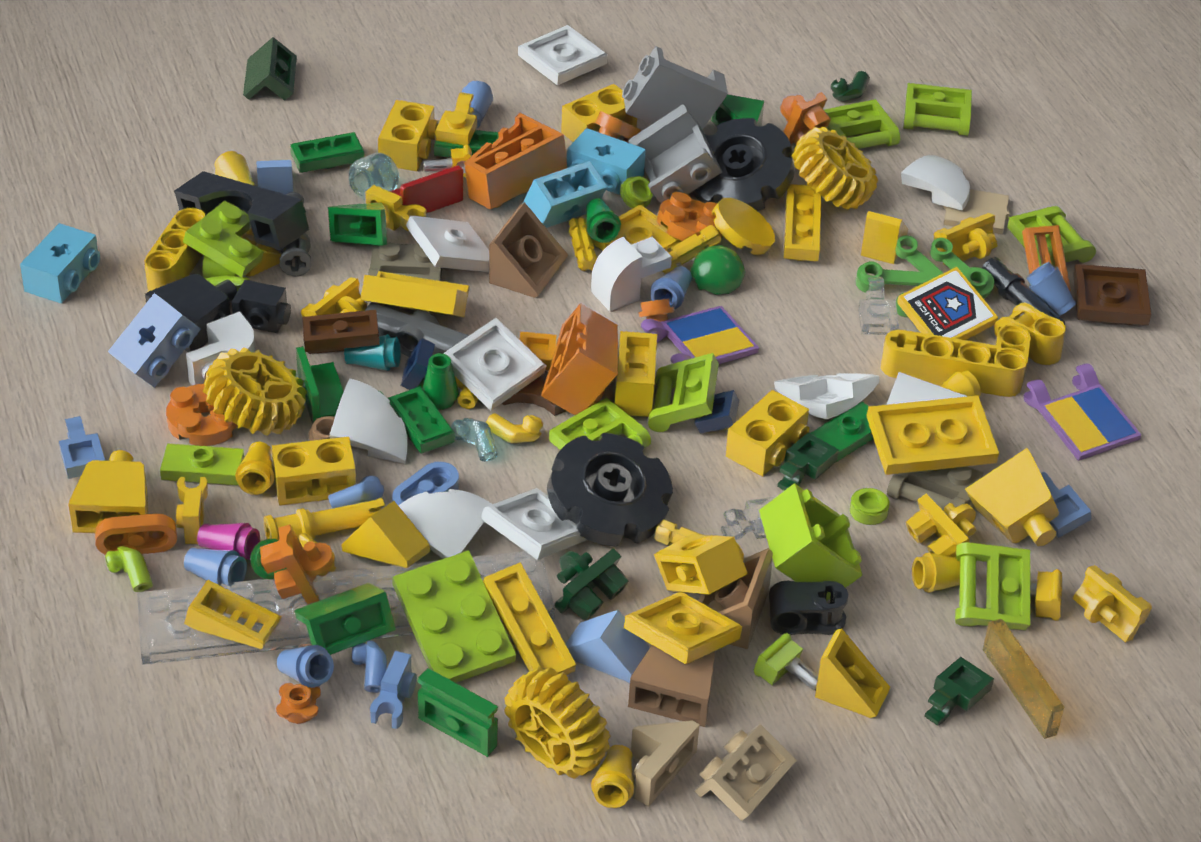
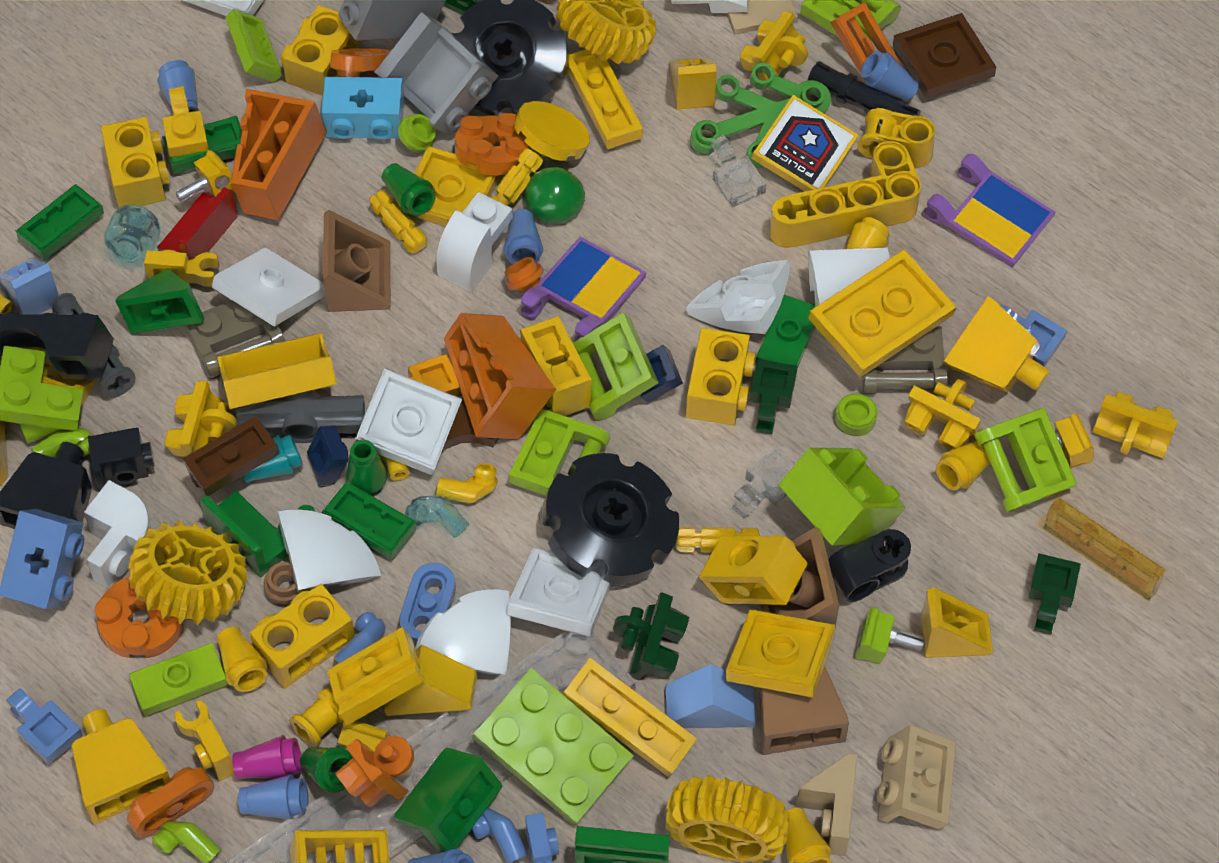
camera: 25 degrees left, 15 degrees up
medium azure brick [523,161,607,228] -> none
none -> lime plate [225,9,282,83]
none -> yellow plate [327,627,425,725]

